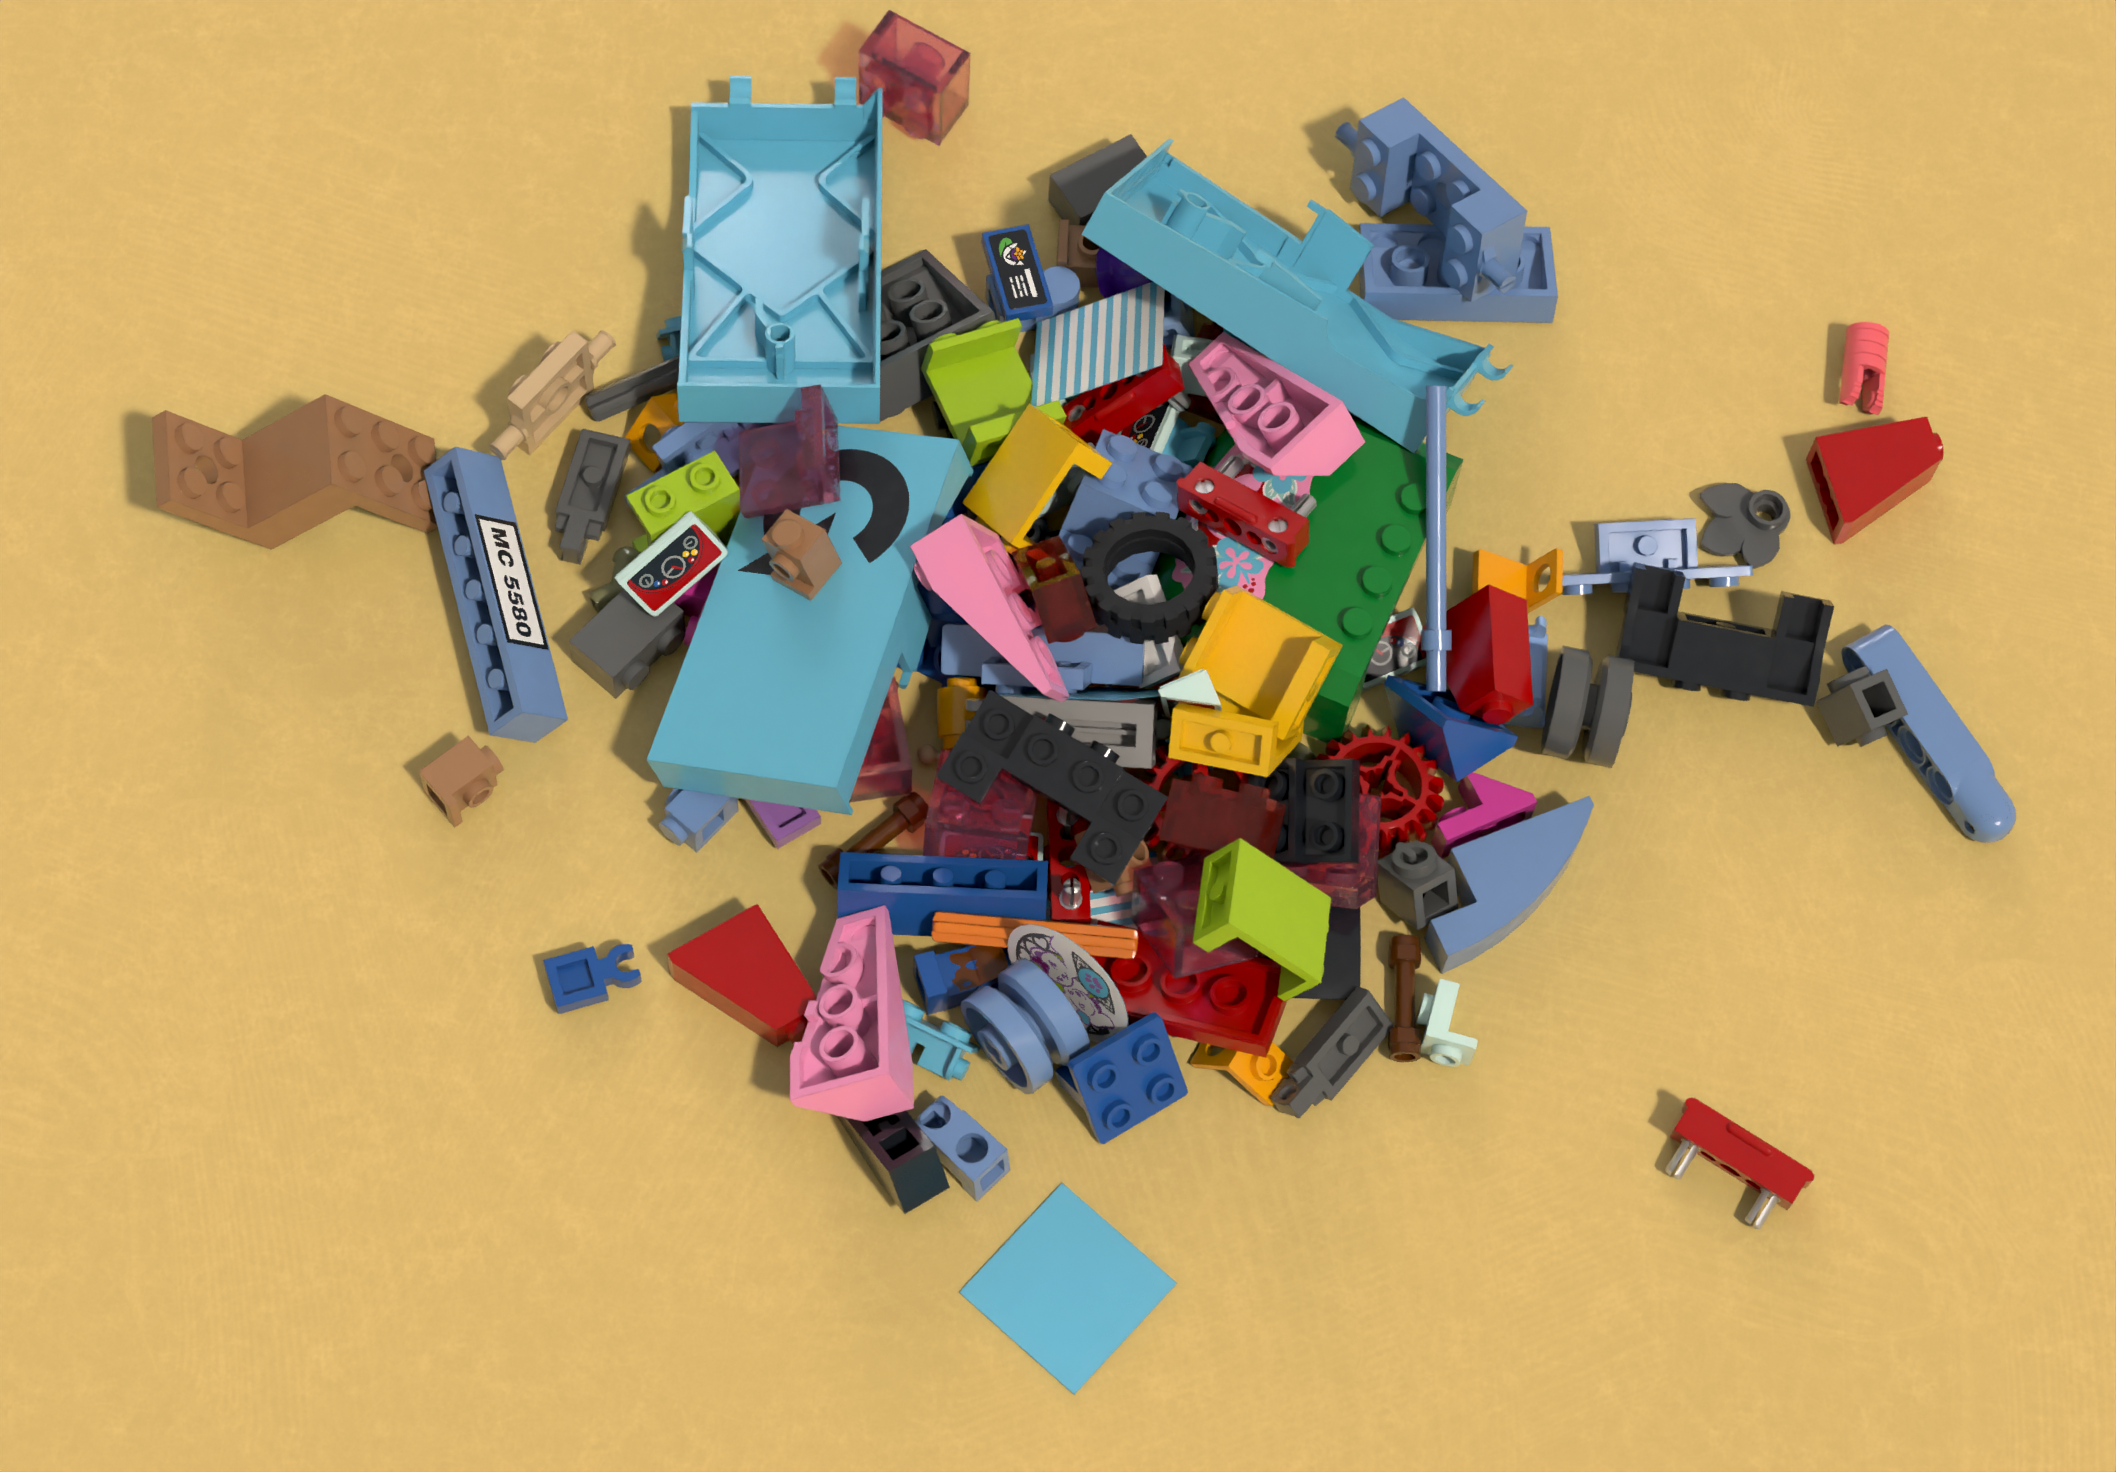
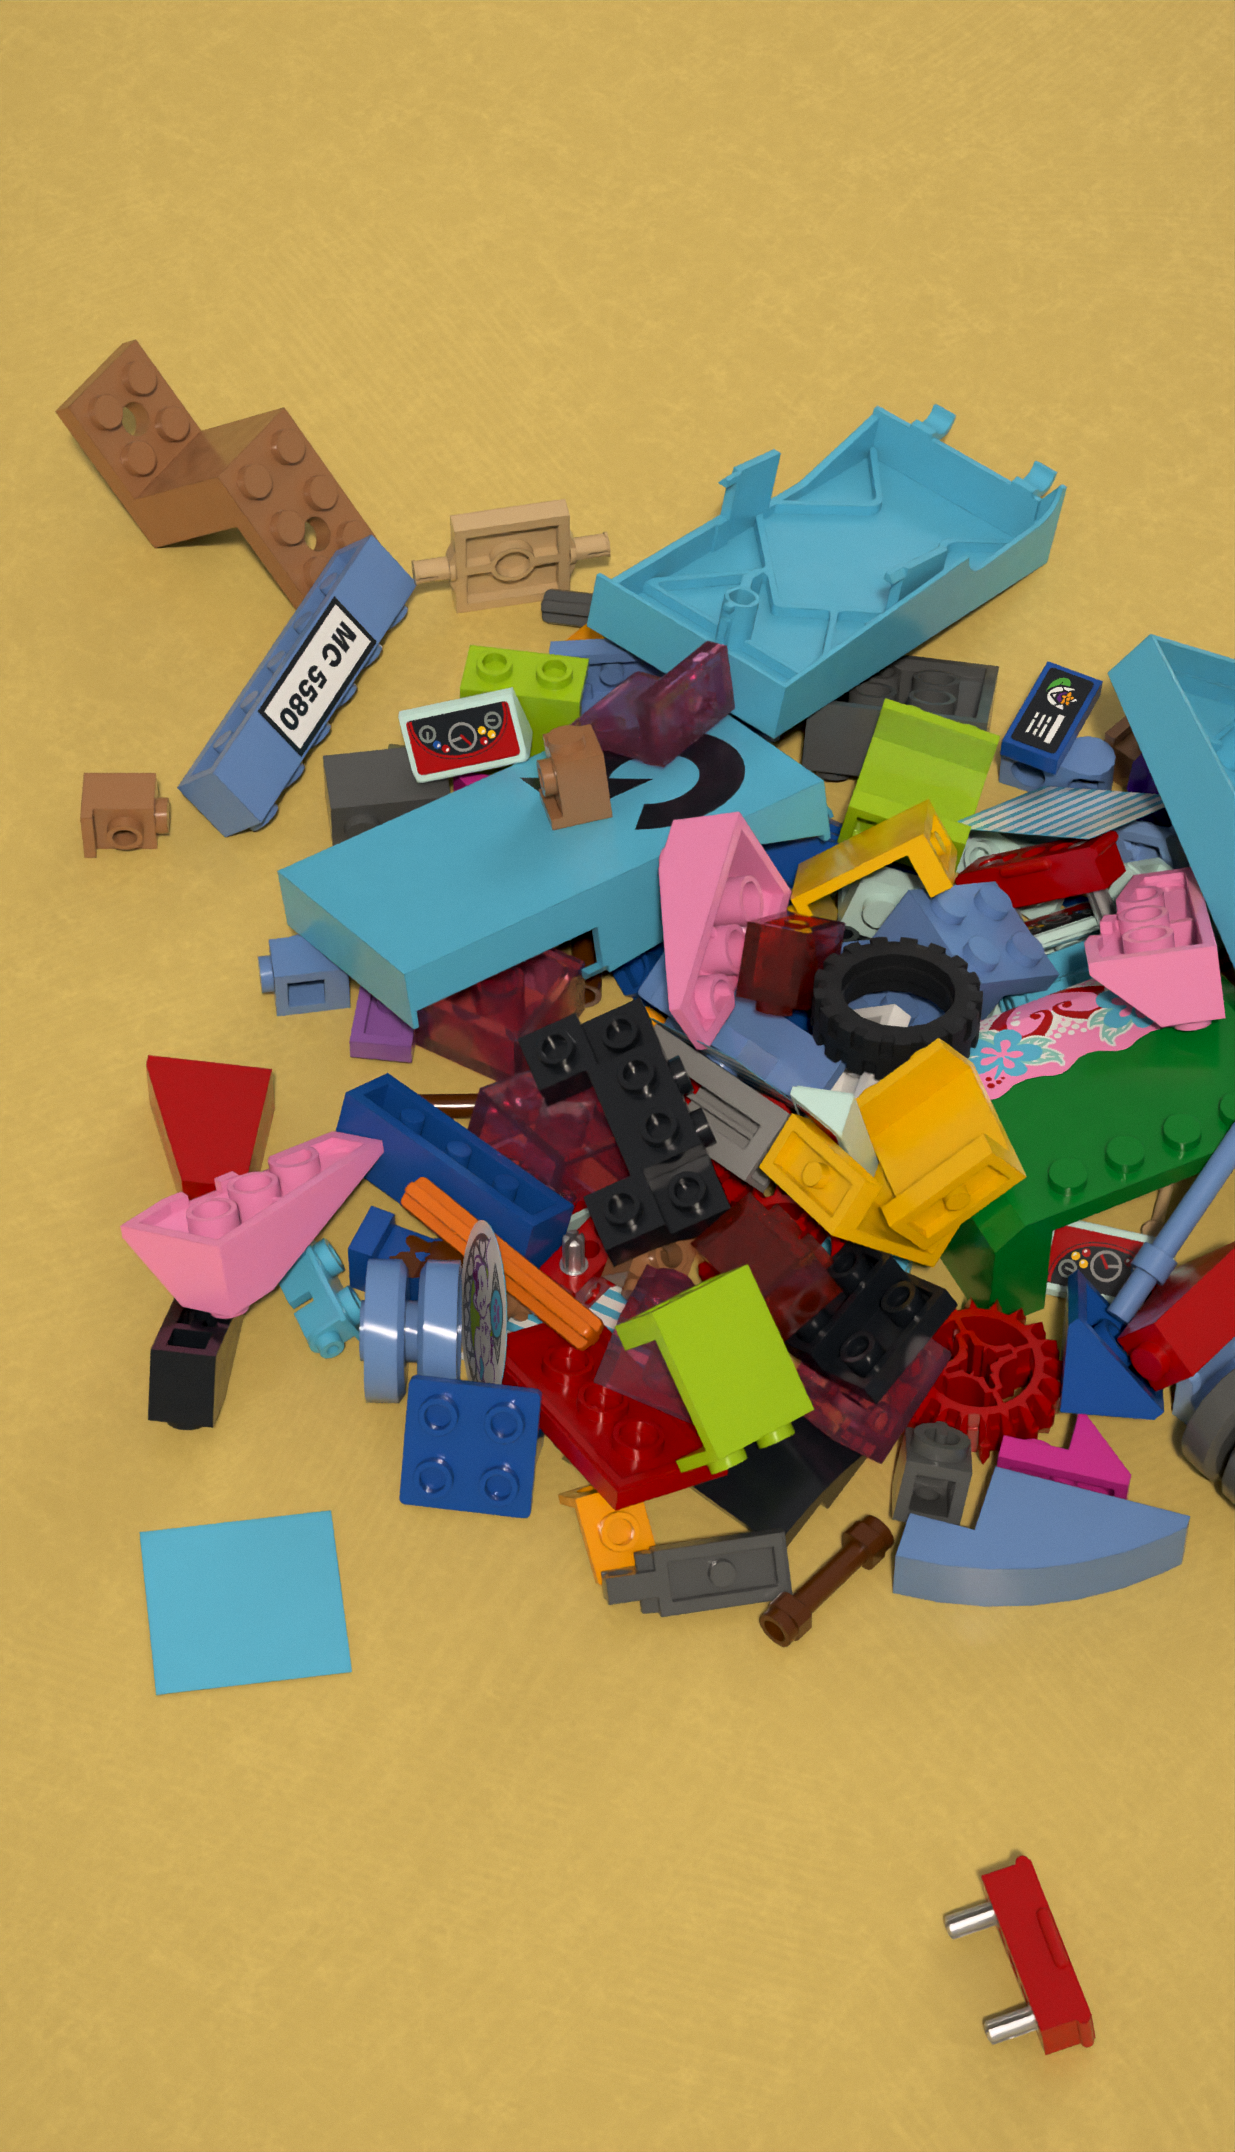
camera: 45 degrees right, 15 degrees down
blue plate [543,944,642,1014] -> none
dark grey hinge [555,429,631,565] -> none
clear pink brick [859,10,971,146] -> none
medium blue leg [914,1096,1010,1202] -> none
red piece [1177,455,1317,568] -> none
light aqua bracket [1416,978,1478,1067] -> none

